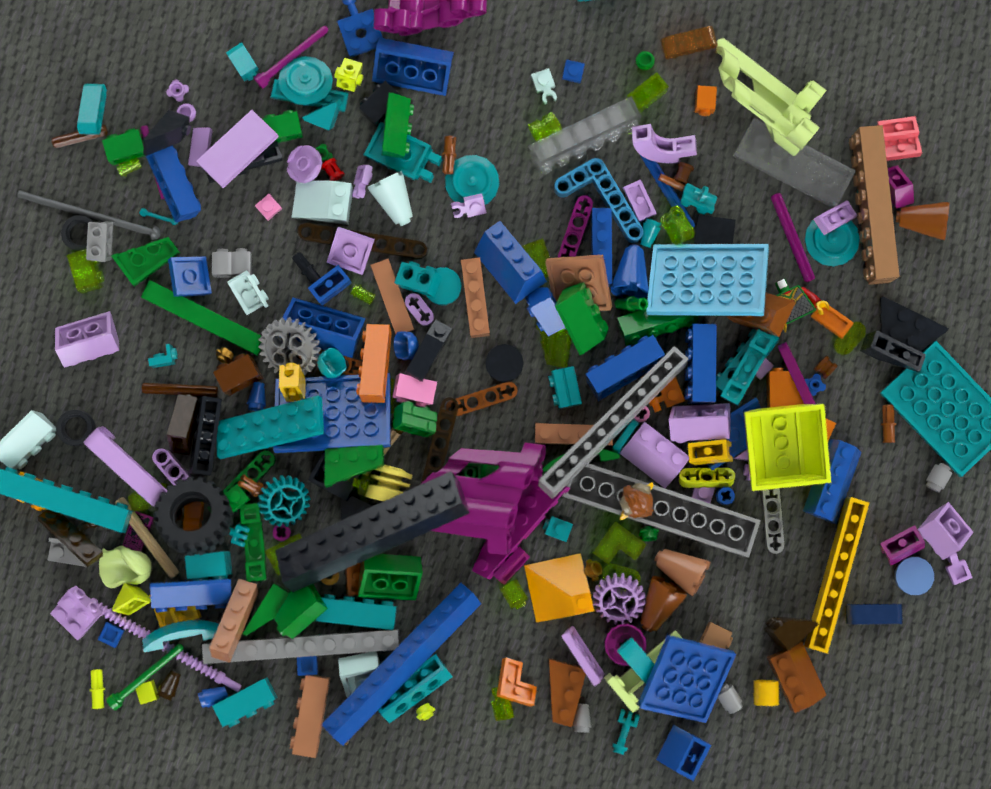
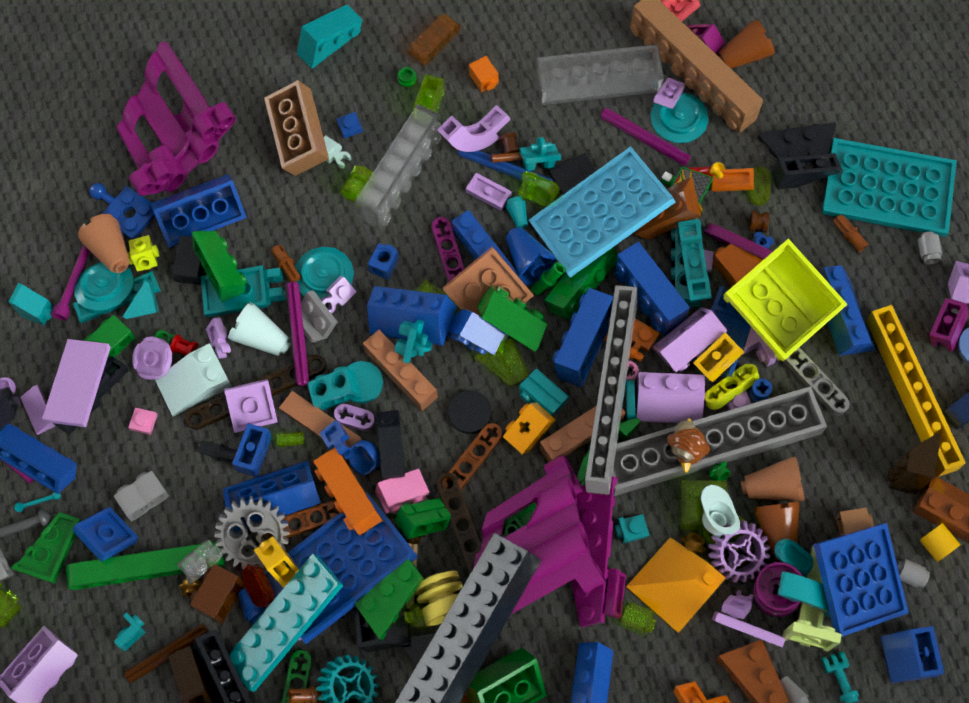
camera: 35 degrees left, 15 degrees down
light aqua bracket [227,270,268,315] -> none
teal hair [317,348,347,379] -> none
dark azure beam [554,158,643,243] -> none
yellowish green panel [716,38,827,156] -> none
none -> nougat cone [78,214,130,273]
none -> clear hips [177,540,222,583]
none -> clear red plate [242,565,274,607]
none -> medium nougat brick [264,80,329,176]
none -> magenta axle [286,282,309,386]
none -> light grey bracket [288,290,337,343]
none -> blue plate [319,420,353,460]
none -> blue brick [368,243,399,280]
none -> teal hips [394,319,432,364]
none -> light orange brick [503,402,556,454]
none -> light aqua piece [701,485,740,538]
none -> lavender plate [721,590,754,619]
none -> teal tile [775,538,814,575]

